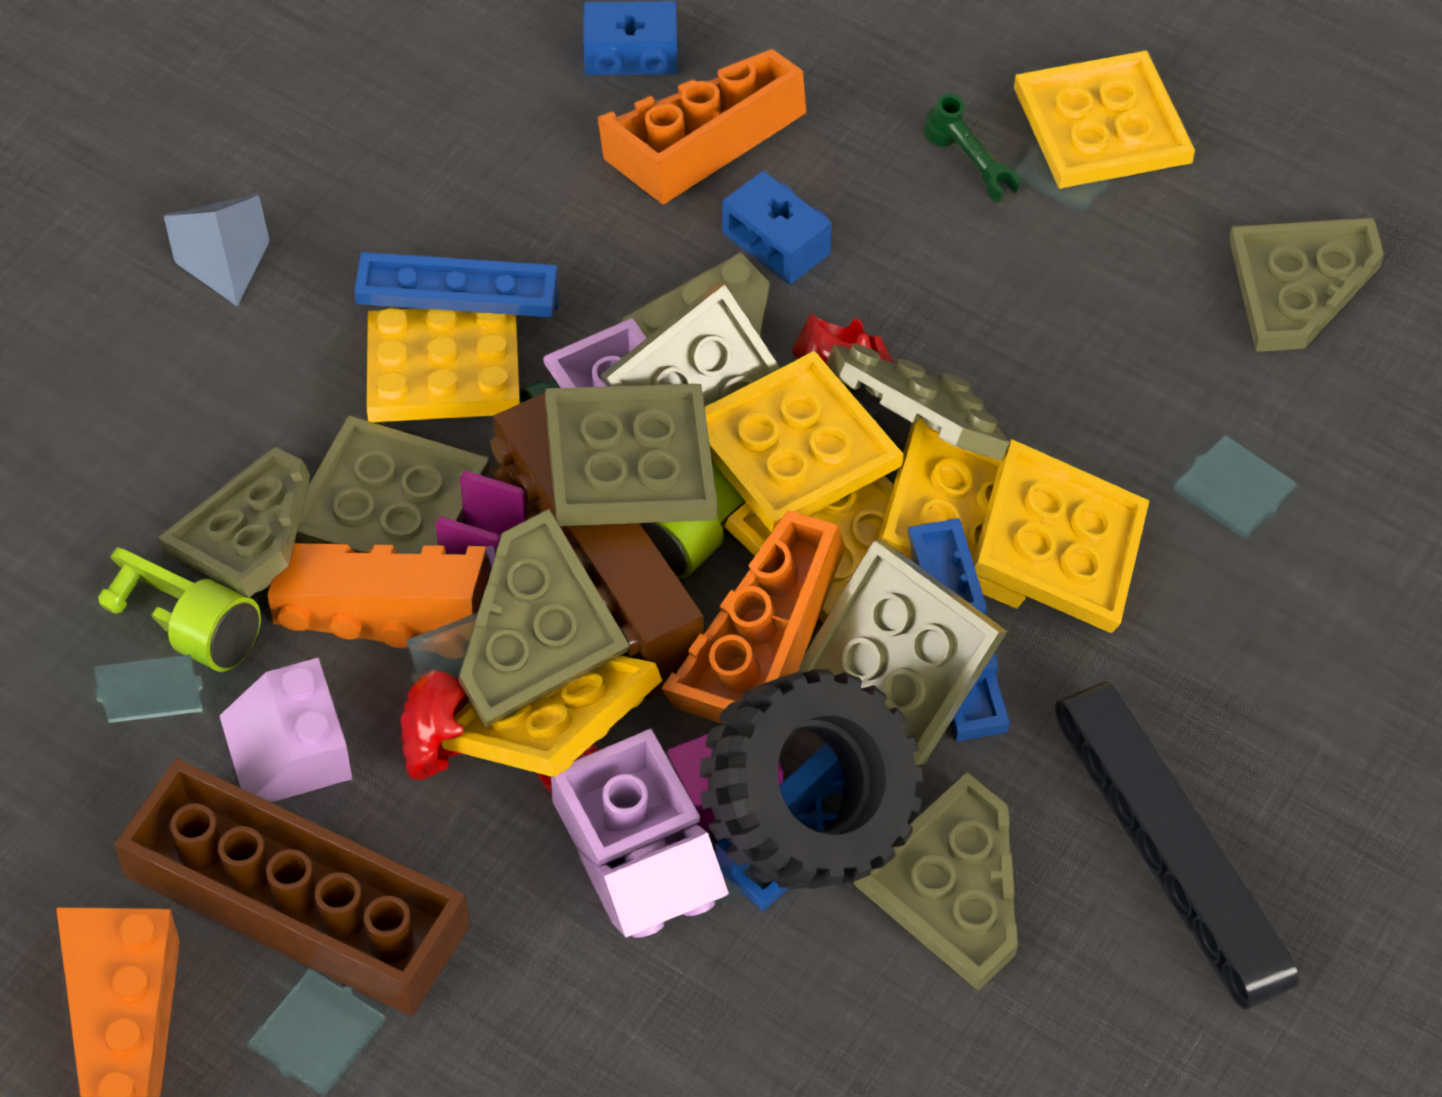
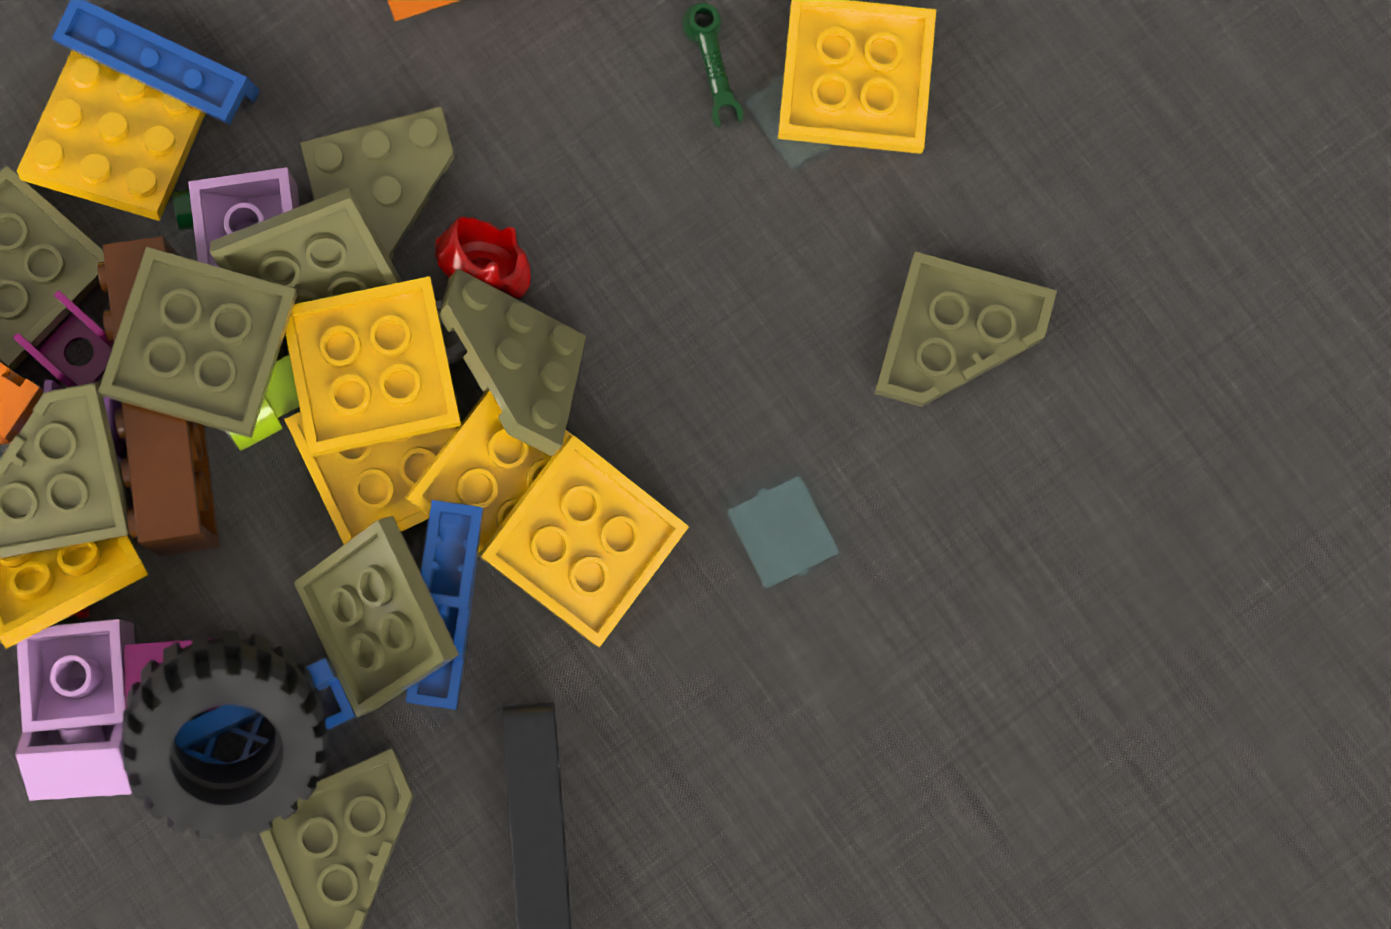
camera: 20 degrees right, 25 degrees up
orange wedge [661,510,846,724] -> none
blue brick [722,170,832,285] -> none

